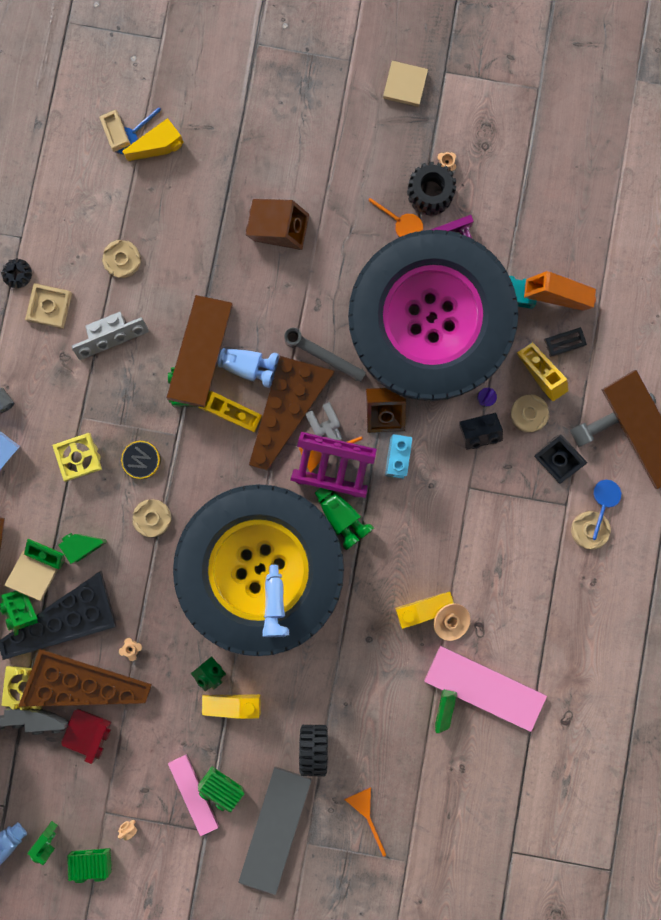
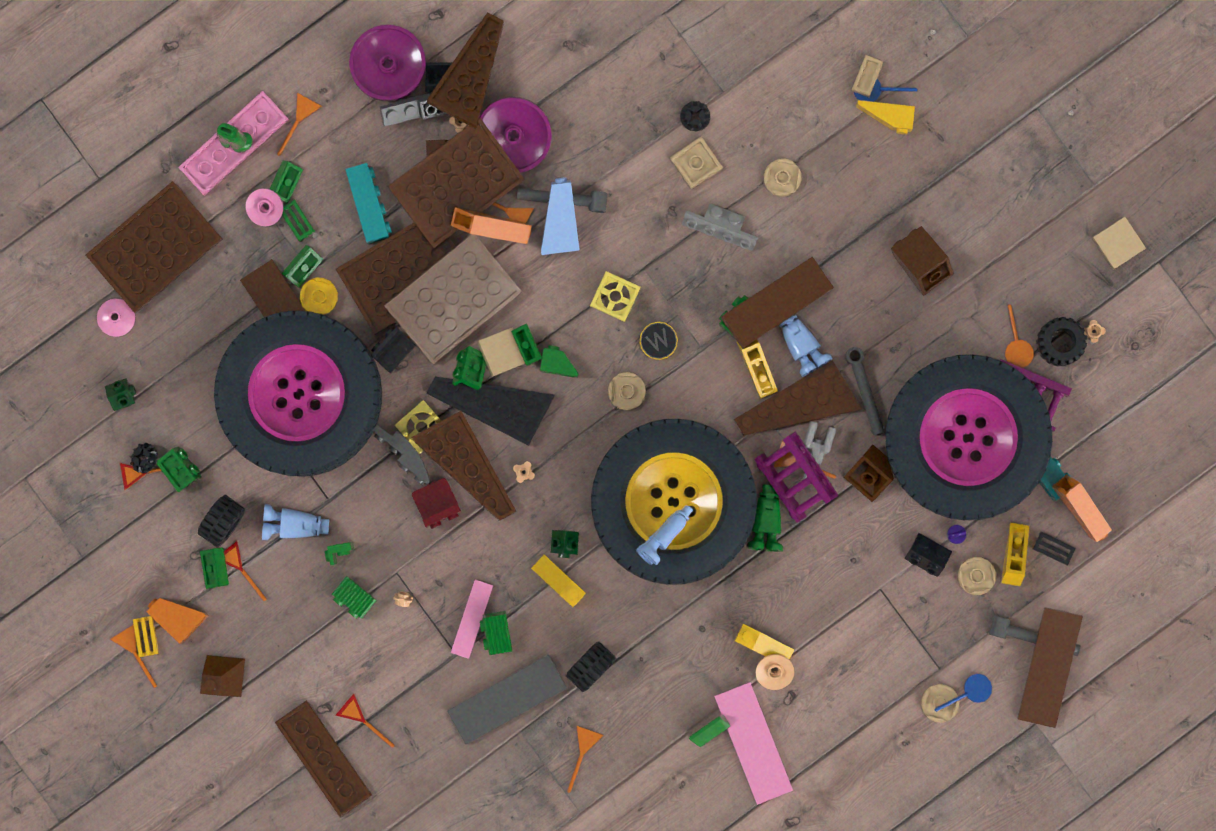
camera: 45 degrees right, 0 degrees up
medium azure panel [385,434,412,479] -> none
black slope [534,434,588,484] -> none

